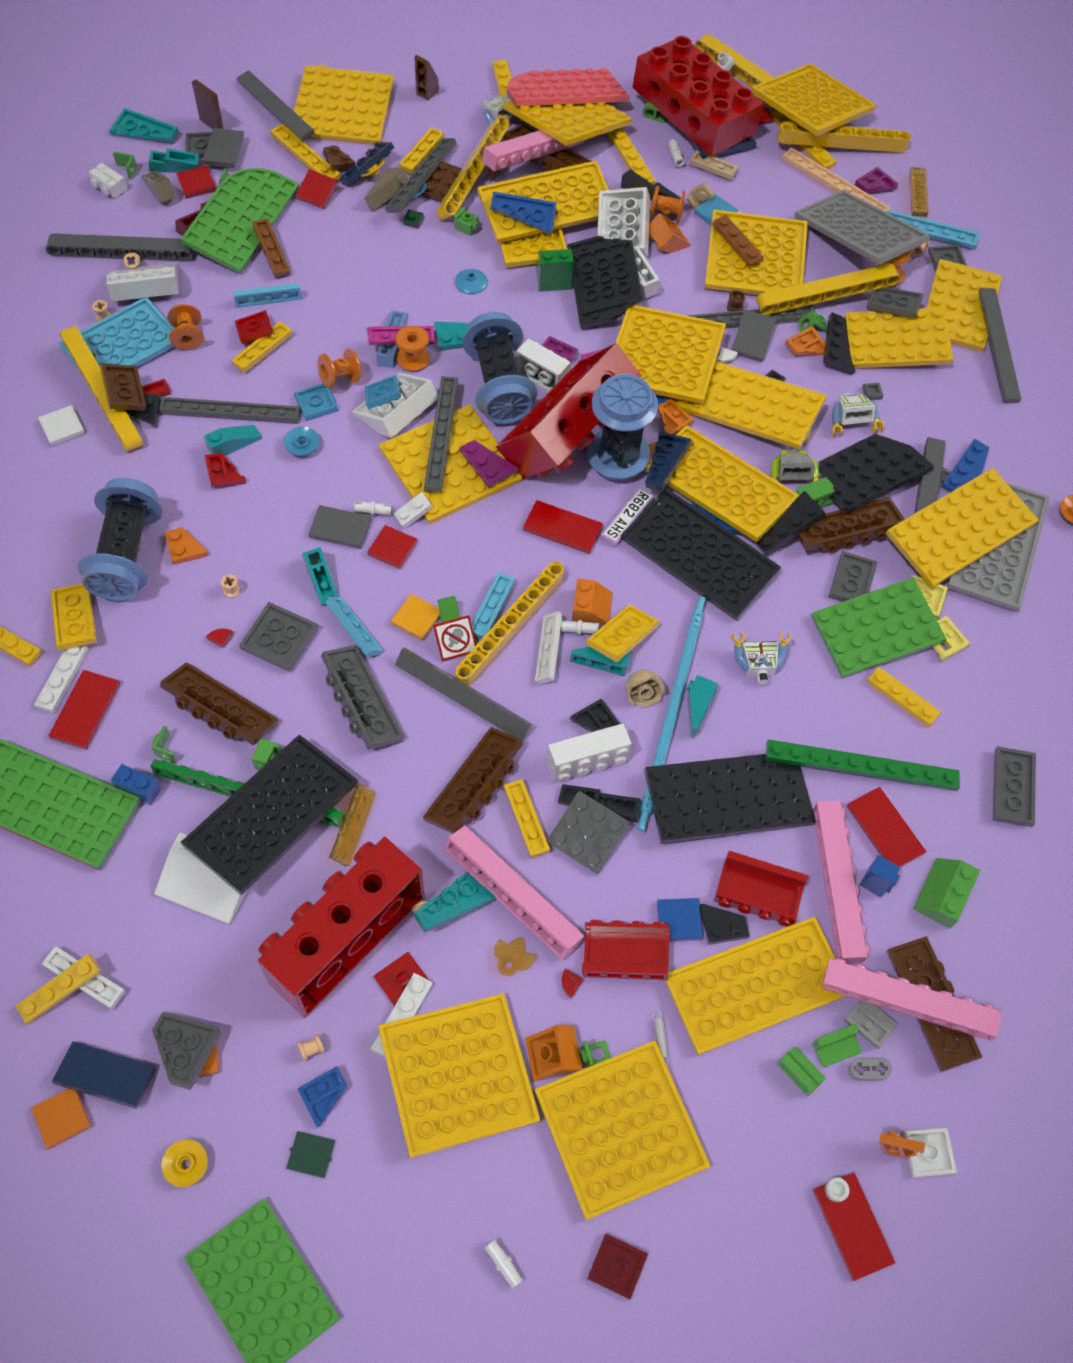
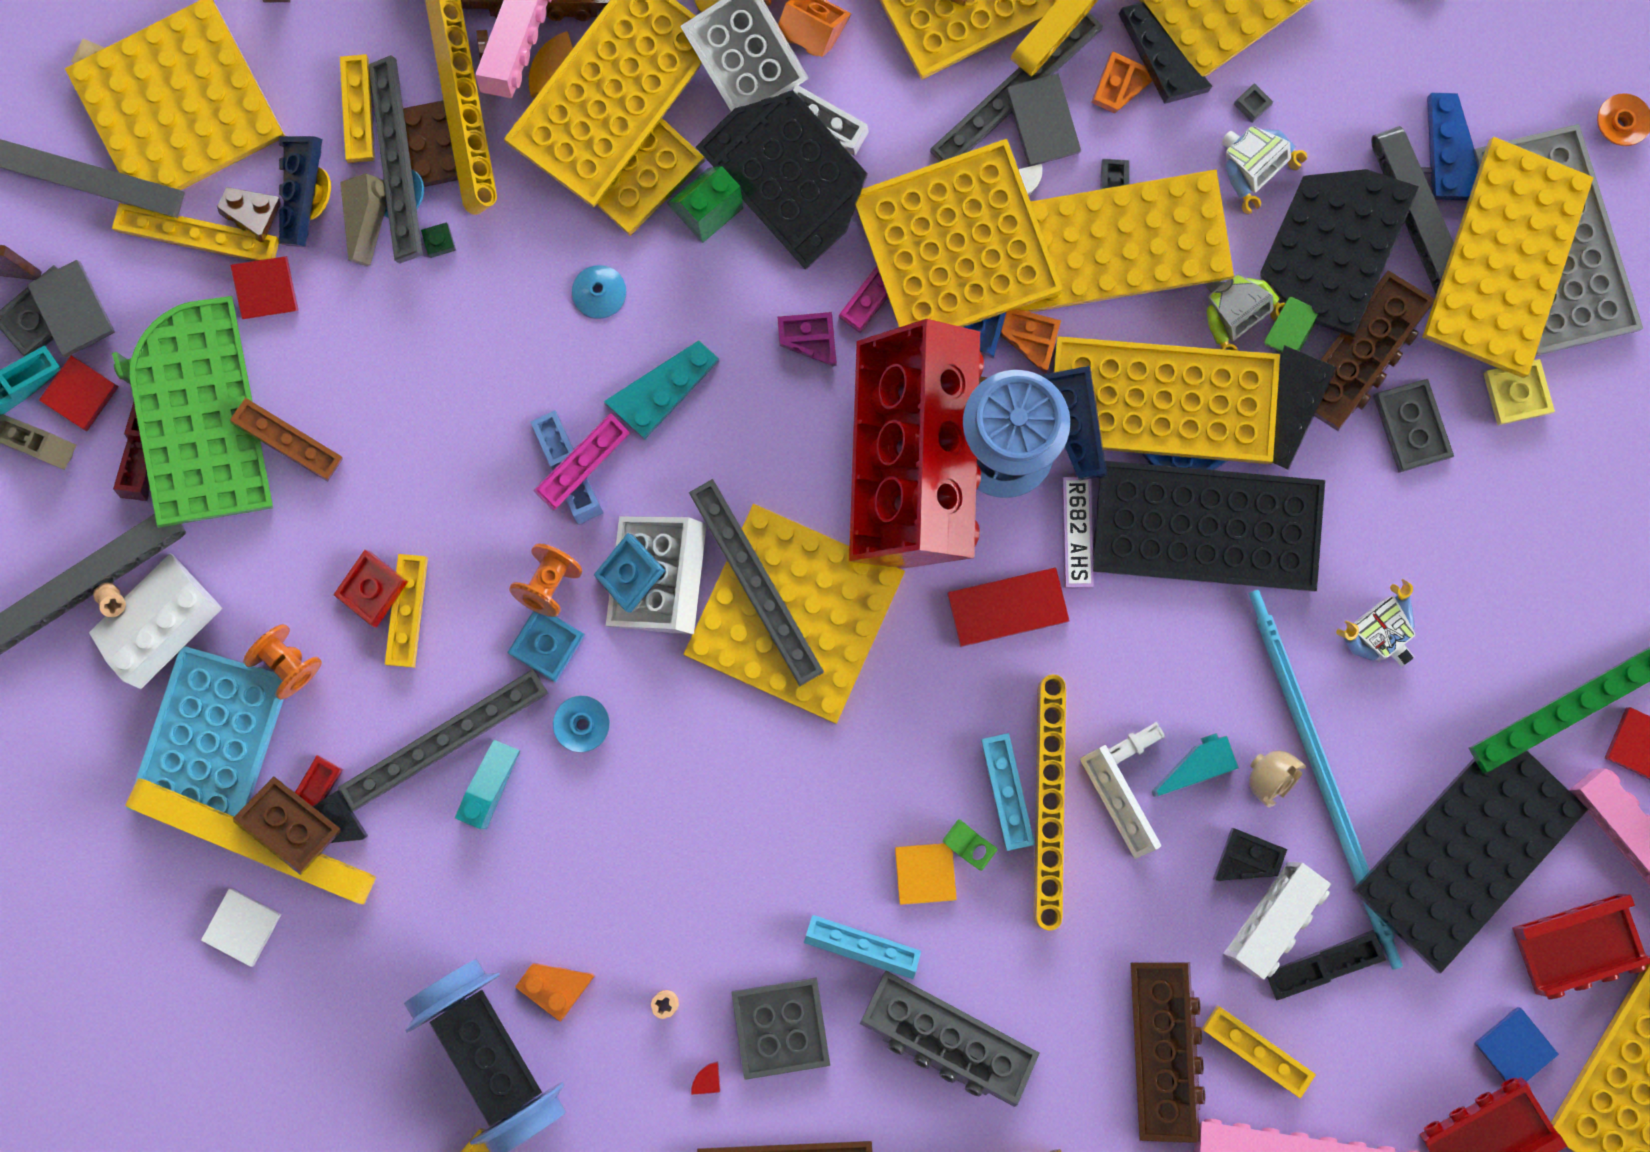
camera: 30 degrees left, 20 degrees up
light nougat bush [92,300,111,322] -> none
red wing [205,453,246,487] -> none
medium azure plate [233,283,302,308] -> none
teal slope [302,547,338,606] -> none
dark grey tile [308,505,372,549] -> none
white pin [354,501,391,516] -> none
red tile [367,525,417,569] -> none
white plate [393,492,433,529] -> none
orange hose [395,325,430,372] -> none
dark grey tile [395,647,532,741] -> none
piece [433,615,477,661] -> none
bright green brick [454,207,480,236] -> none
magenta wing [459,440,518,488] -> none
medium blue brick [462,312,537,424] -> none
blue wing [491,191,557,235] -> none
white brick [516,338,571,392] -> none
dark grey plate [547,791,630,875] -> none
orange slope [572,578,613,625] -> none
yellow tile [586,604,660,662] -> none
teal slope [687,675,718,738] -> none
black wing [699,904,750,945] -> none
reddish brown wheel [727,290,745,312] -> none
bright green bracket [798,310,827,332] -> none
bright green plate [811,577,947,679] -> none
yellow plate [866,667,941,728] -> none
light yellow plate [933,616,970,662] -> none

